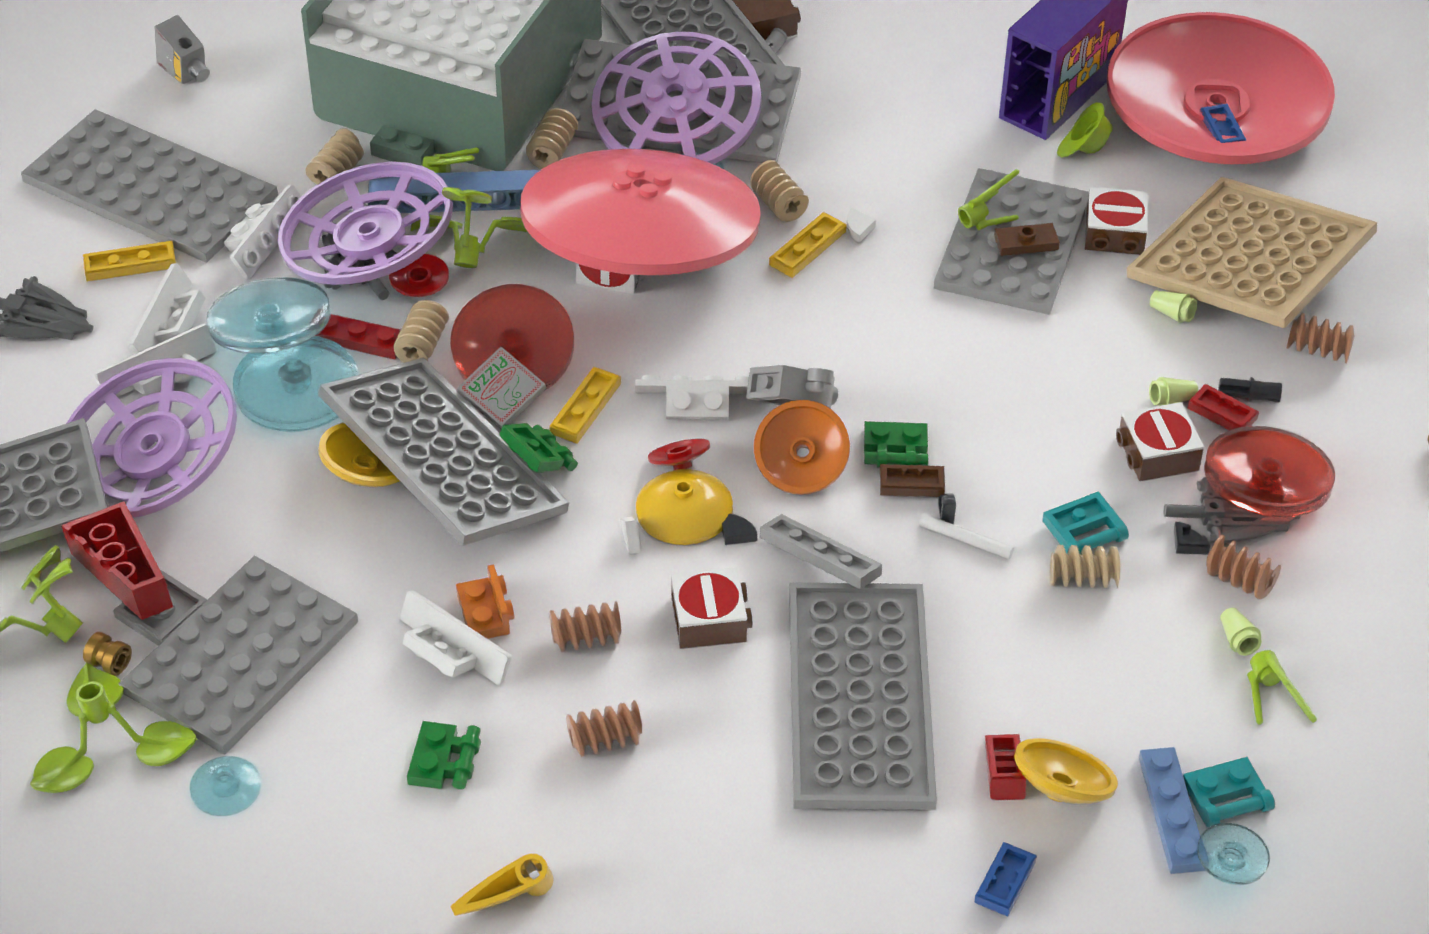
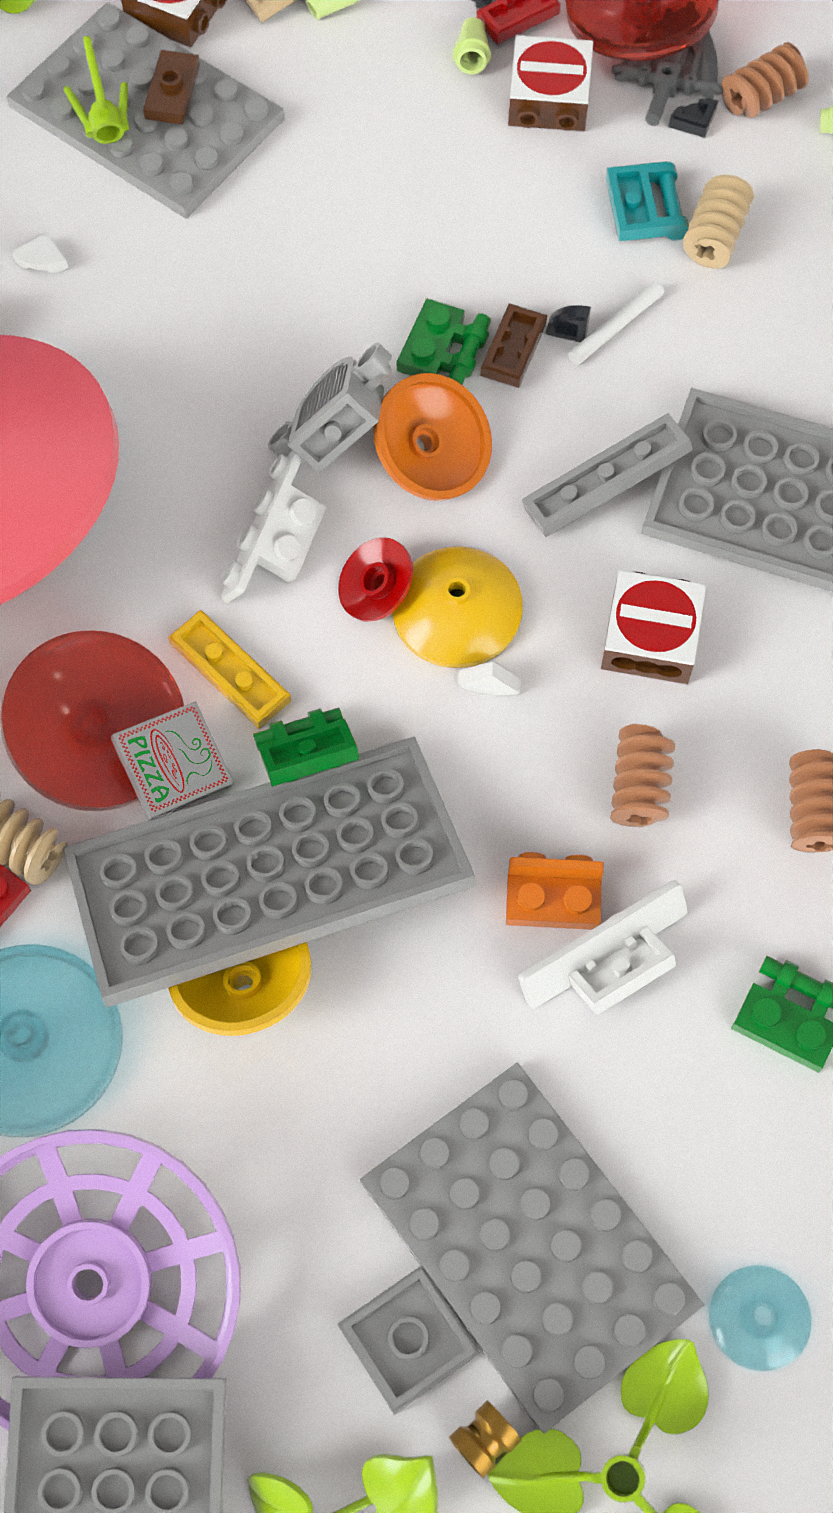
camera: 70 degrees left, 20 degrees up
red wedge [61,501,173,620] -> none
black tile [722,514,757,545] -> none
yellow tile [769,212,847,278] -> none

